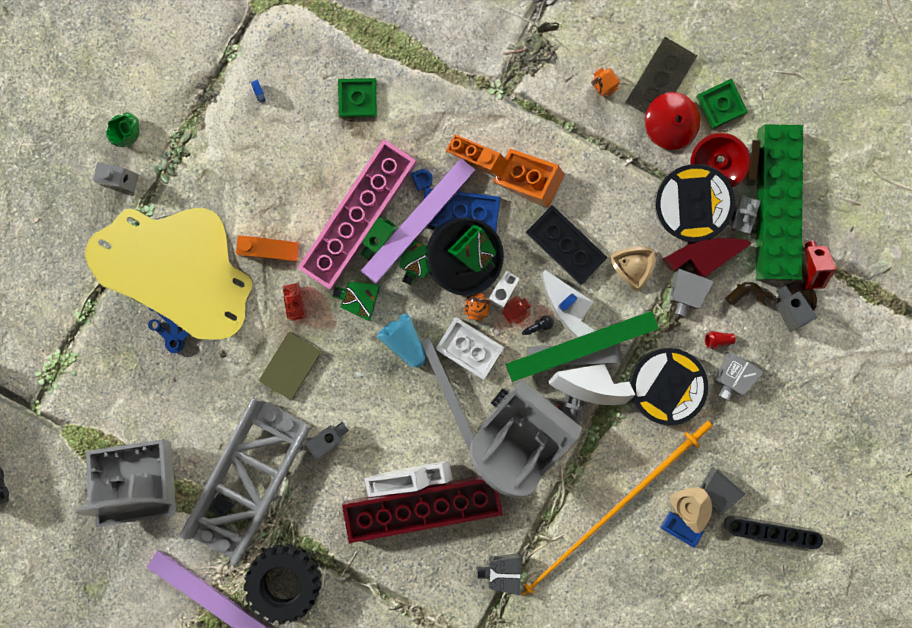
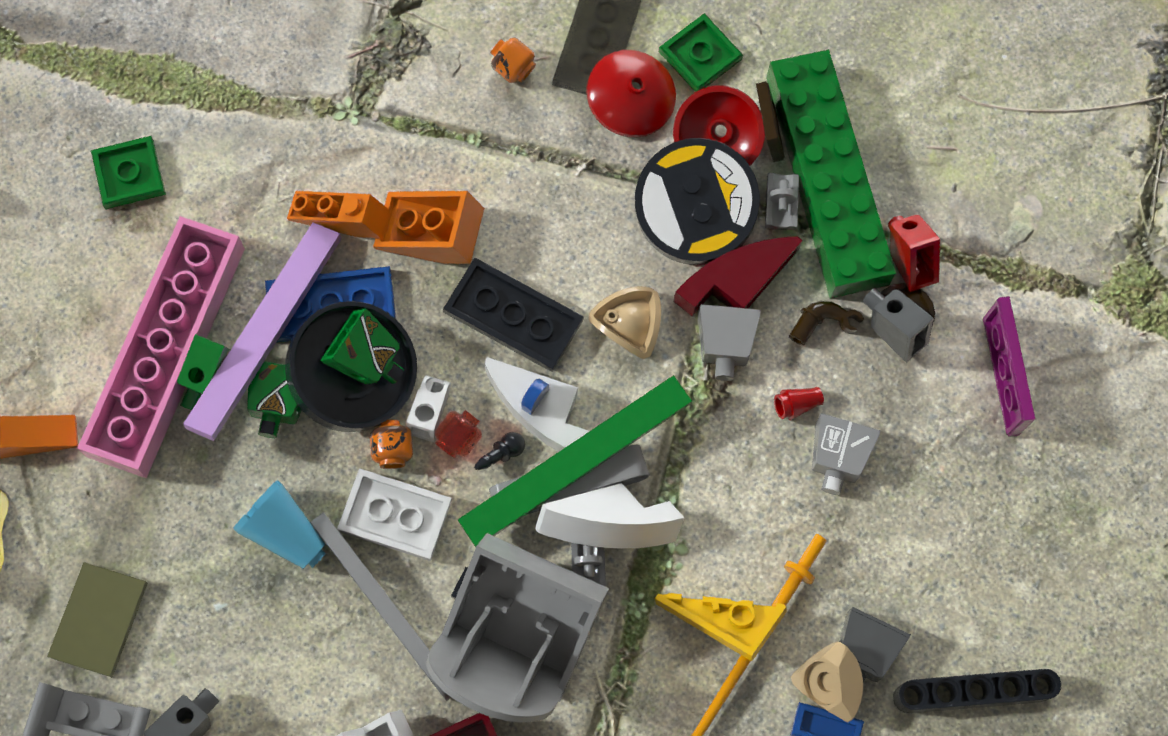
camera: 20 degrees left, 15 degrees down
clear red leg [283,283,308,321] -> none
green torso [332,282,380,321] -> none
blue tile [411,169,433,192] -> none
piece [629,348,708,425] -> none
none -> yellow wing [655,593,787,661]
none -> magenta tile [983,296,1035,437]

